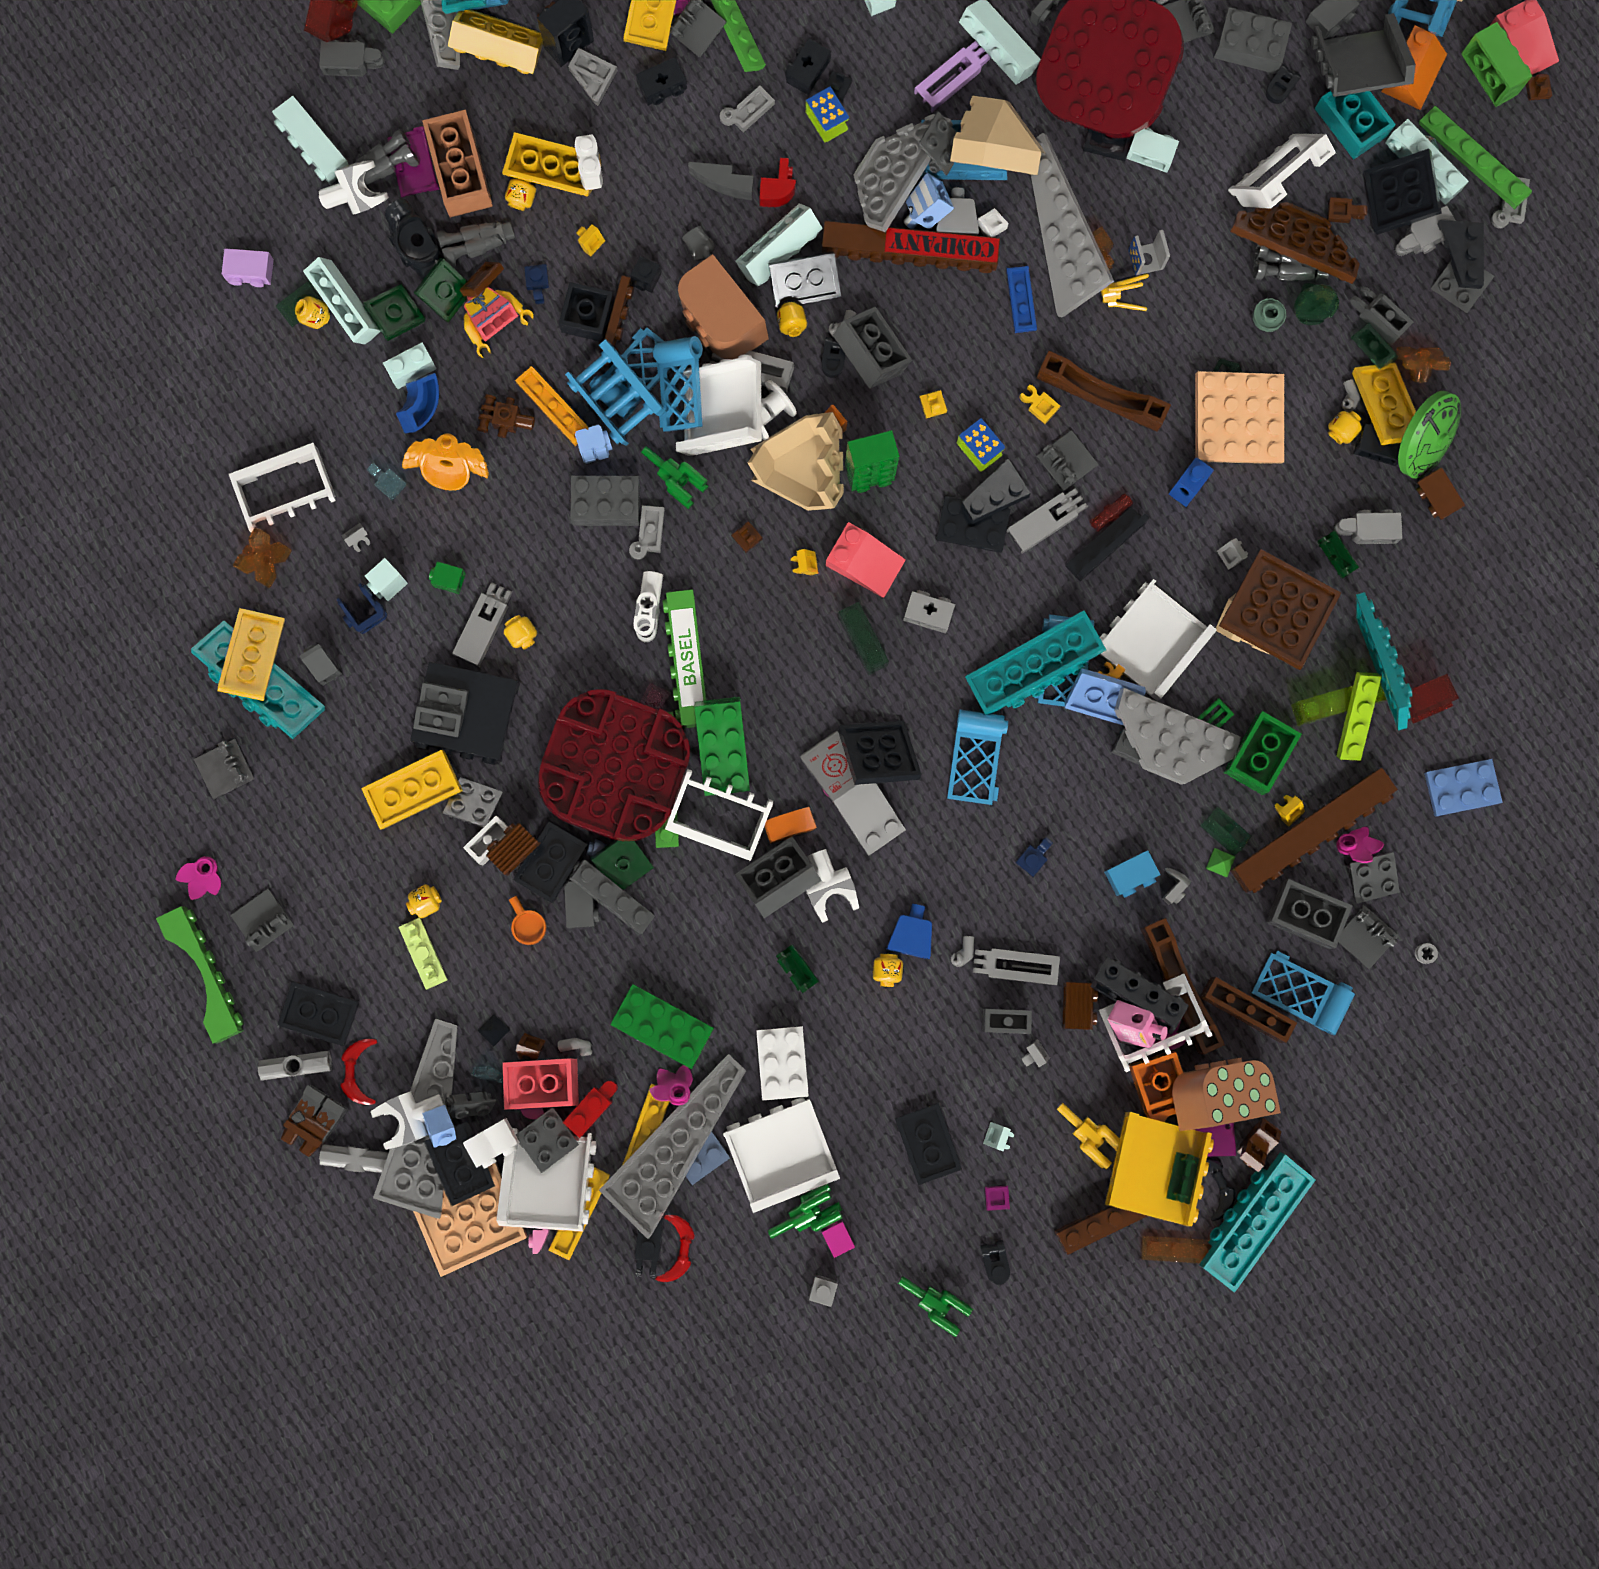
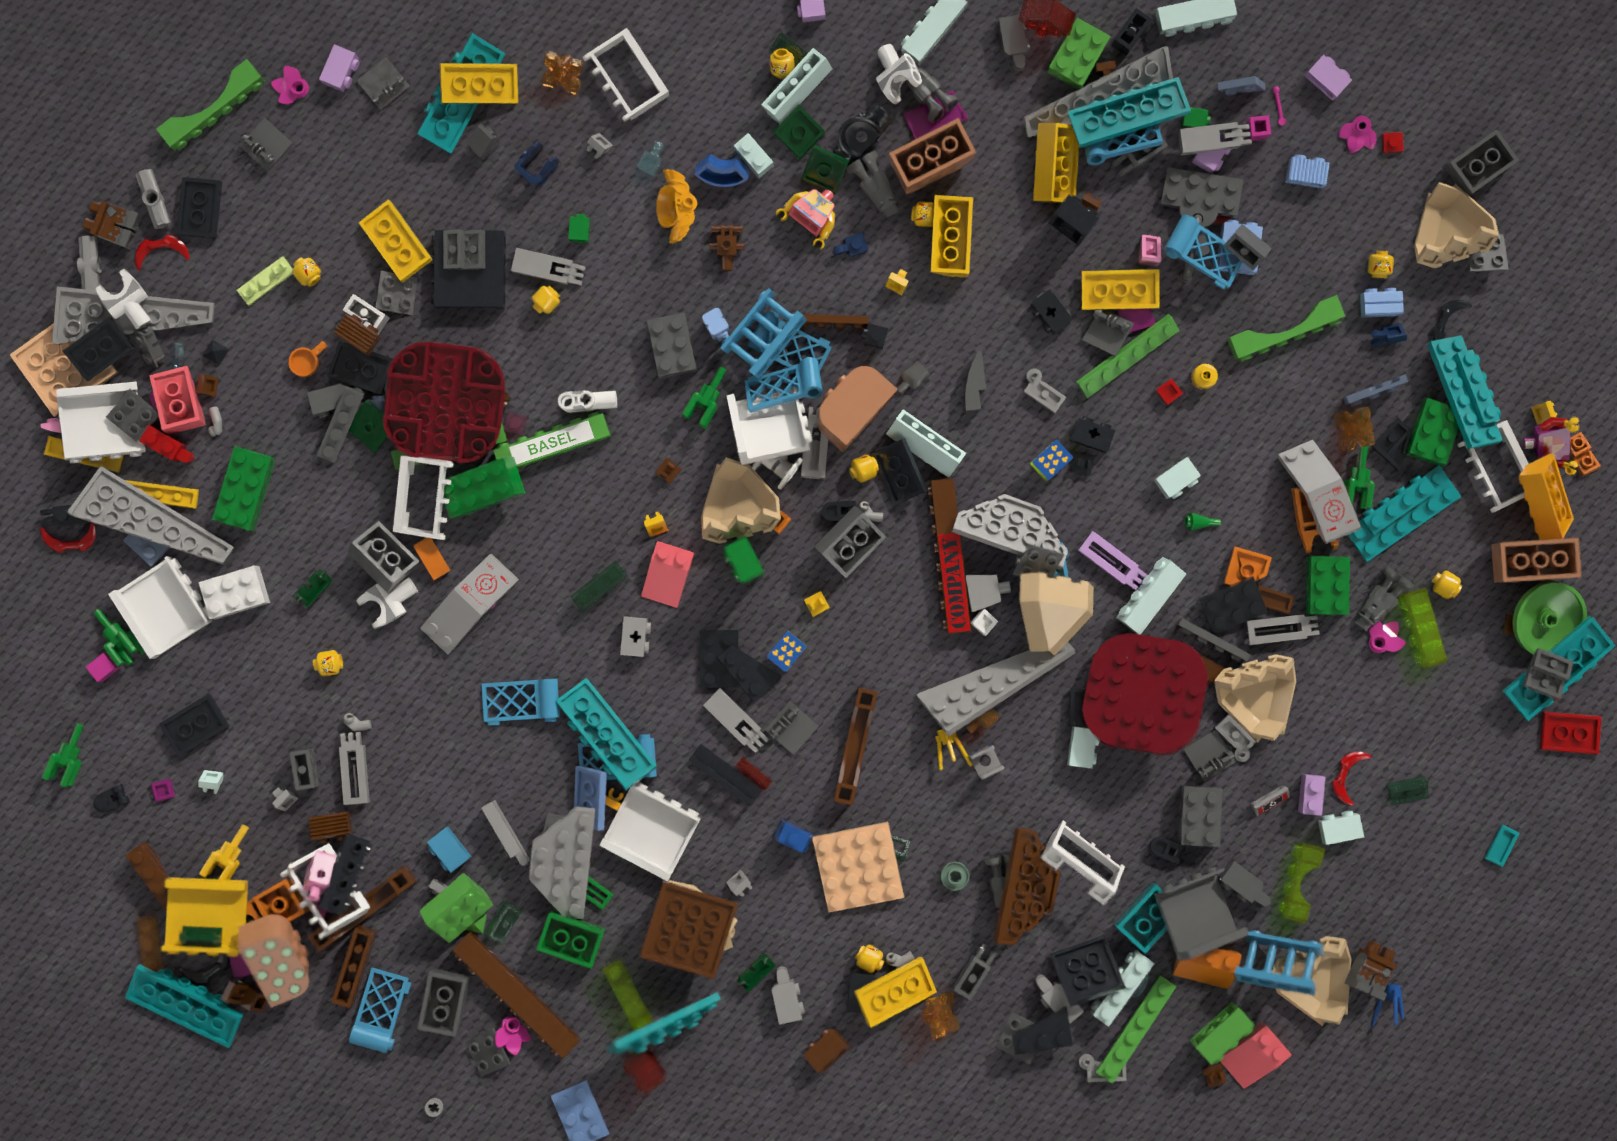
camera: 85 degrees right, 5 degrees up
light aqua brick [365,558,408,601] -> none
light blue brick [422,1105,456,1147] -> none
reddish brown tile [460,262,504,297] -> none
white brick [463,1118,520,1169] -> none
light orange plate [515,366,589,446] -> none
black brick [559,282,615,342] -> none
light grey wing [568,48,618,106] -> none
white brick [575,135,603,190] -> none
light grey hinge [629,505,665,560] -> none
dark pink plate [649,1065,693,1106] -> none
red brick [760,158,796,207] -> none
light grey brick [808,1274,838,1307] -> none
black plate [838,721,922,785] -> none
blue torso [886,904,932,959] -> none
light blue torso [904,173,954,230] -> none
blue tile [1006,266,1037,333] -> none
dark blue plate [1015,837,1053,877] -> none
yellow plate [1019,385,1060,424] -> none
yellow tile [1275,795,1305,826] -> none
clear green tile [1294,283,1339,325] -> none
reddish brown plate [1327,197,1367,223] -> none
lime plate [1336,672,1382,761] -> none
dark grey hinge [1339,905,1399,969] -> none
clear green slope [1351,323,1398,370] -> none
bright green dish [1398,391,1461,479] -> none
none -> lavender brick [319,44,359,92]
none -> bright green brick [420,873,493,943]
none -> light grey hinge [481,800,530,866]

